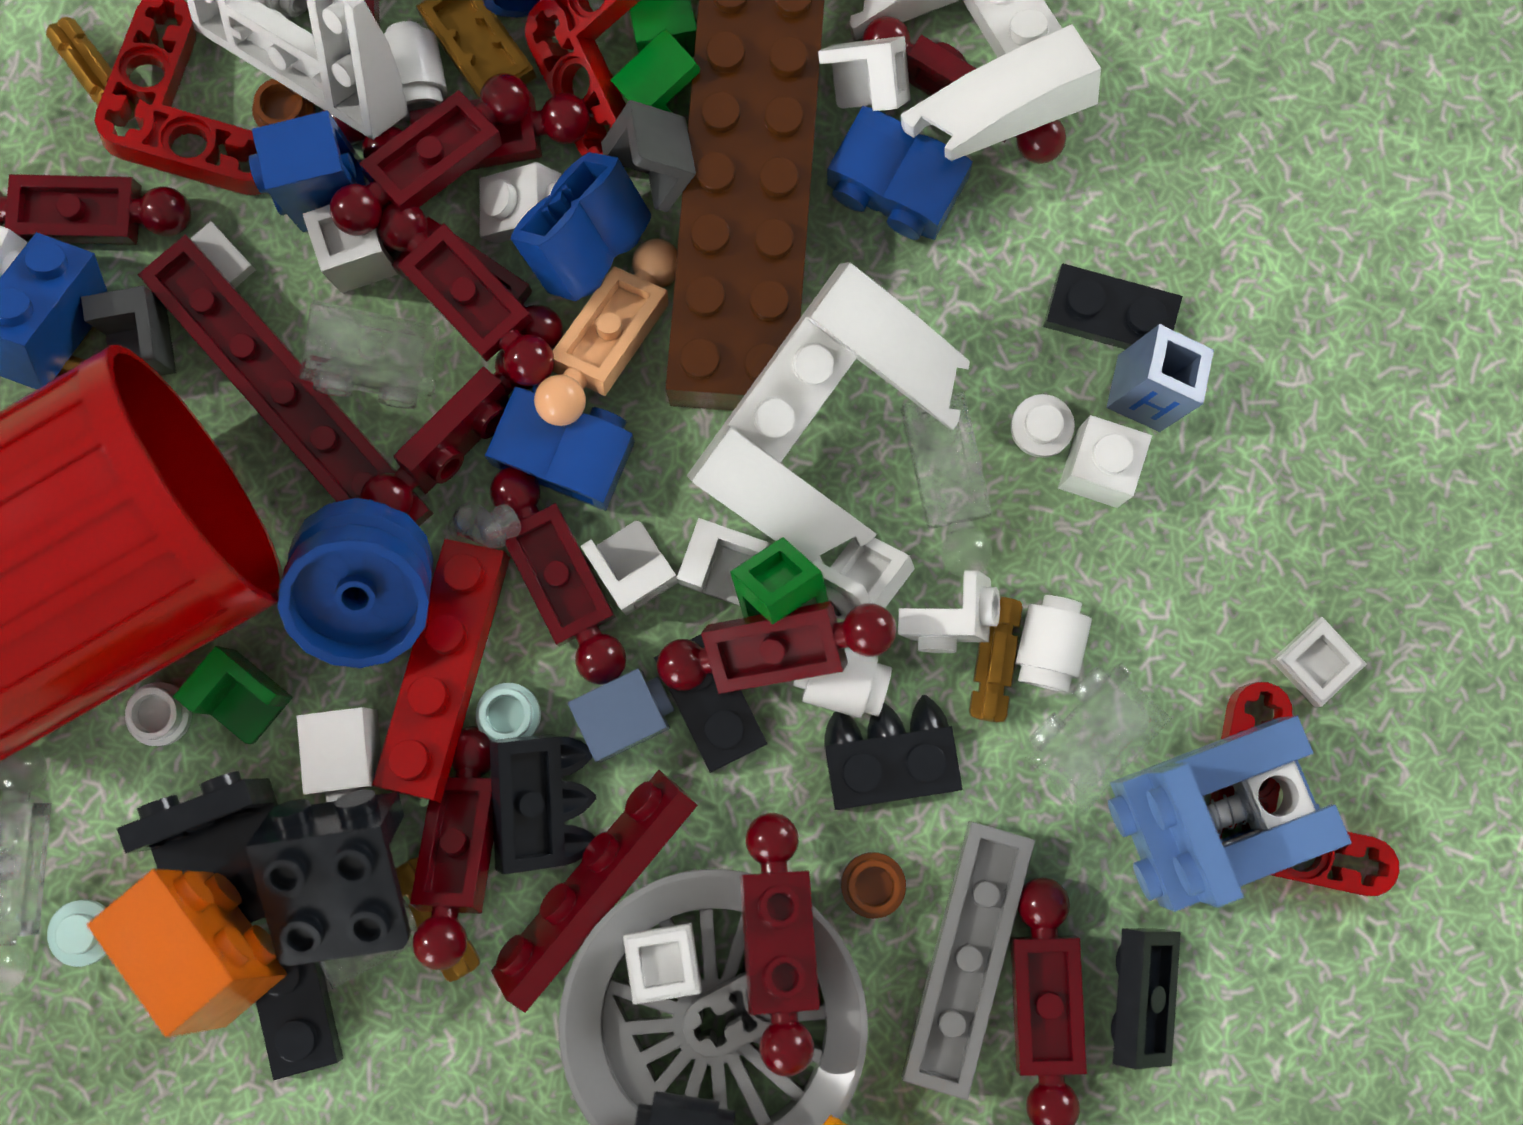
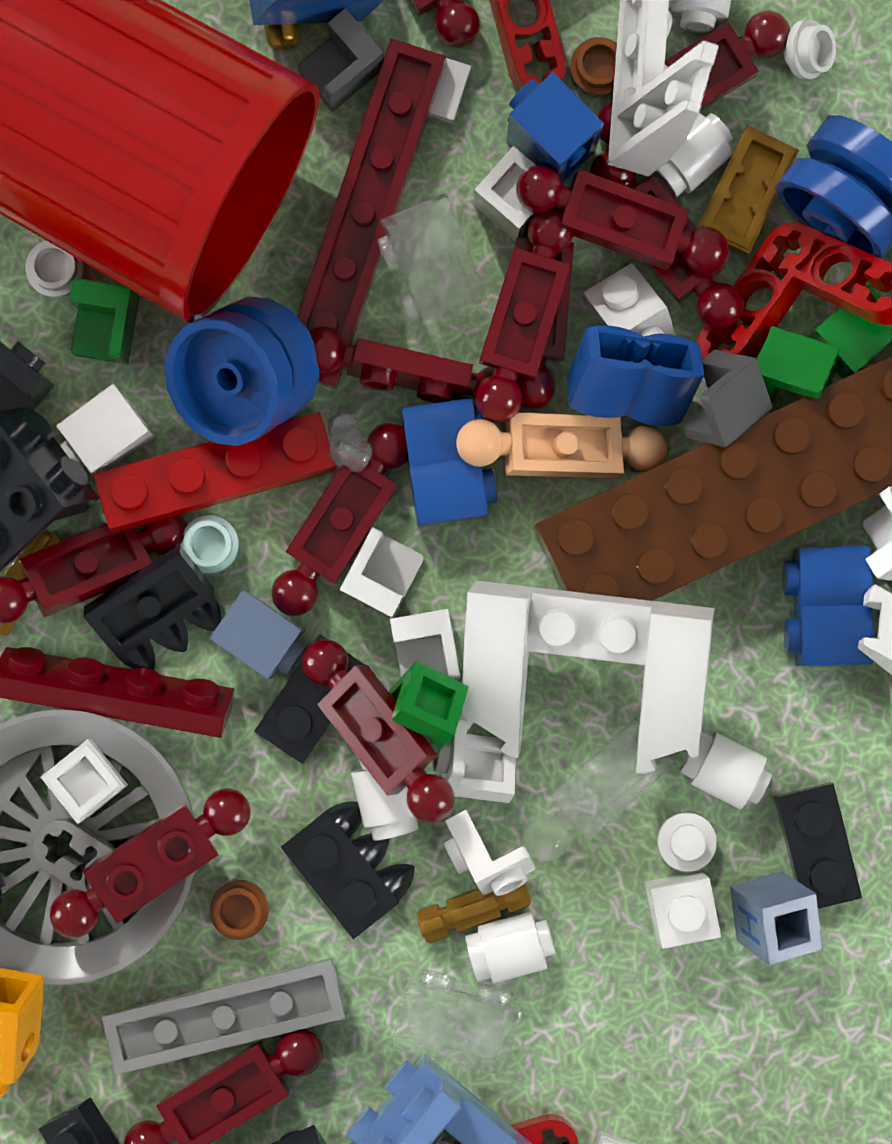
camera: 60 degrees right, 5 degrees up
none -> white brick [679,731,772,810]

